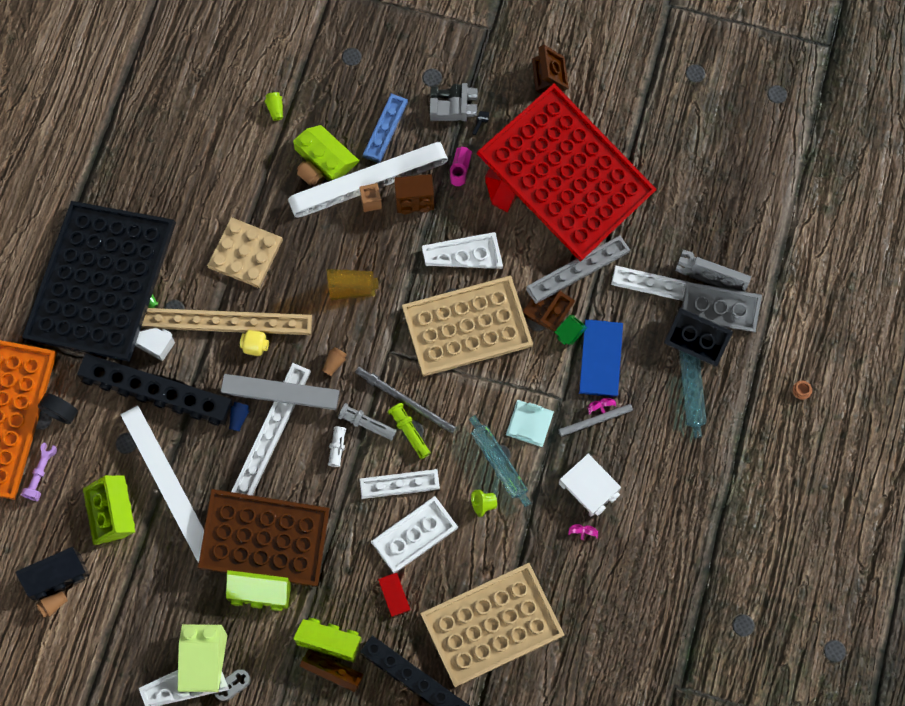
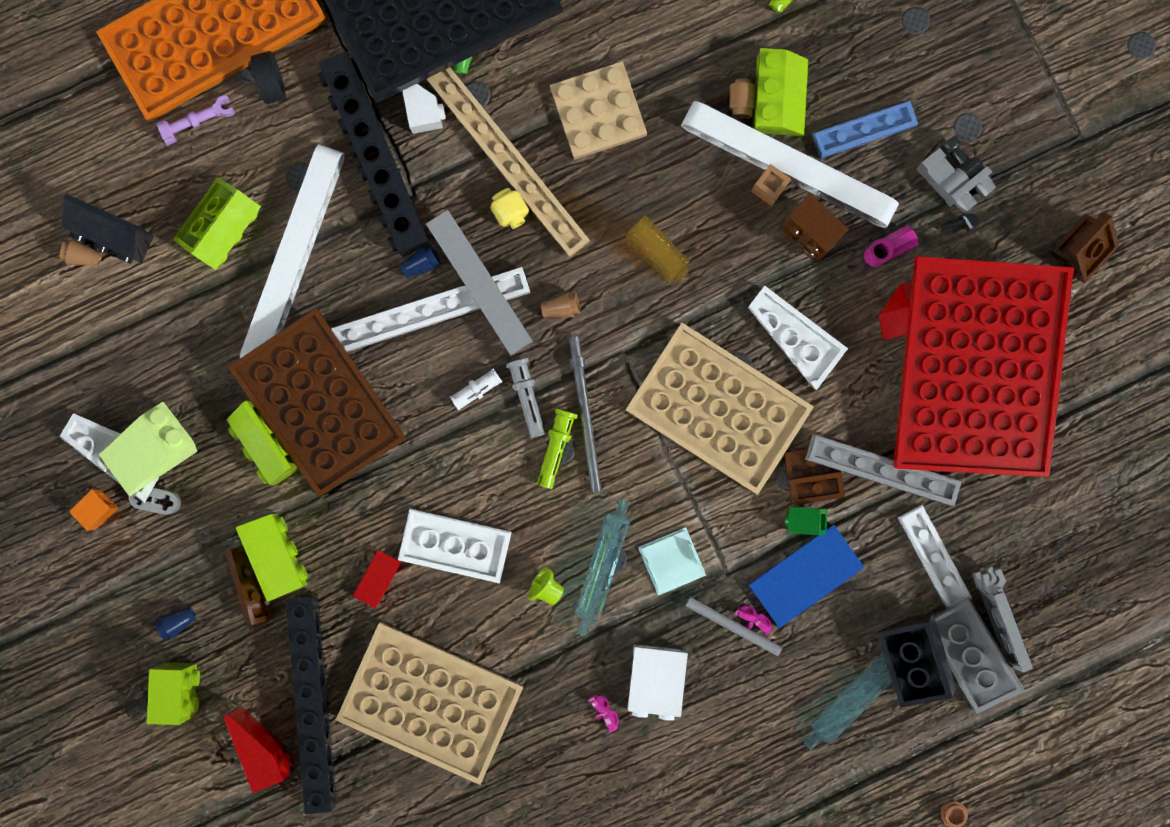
camera: 50 degrees right, 15 degrees up
white tile [360,469,440,499] -> none

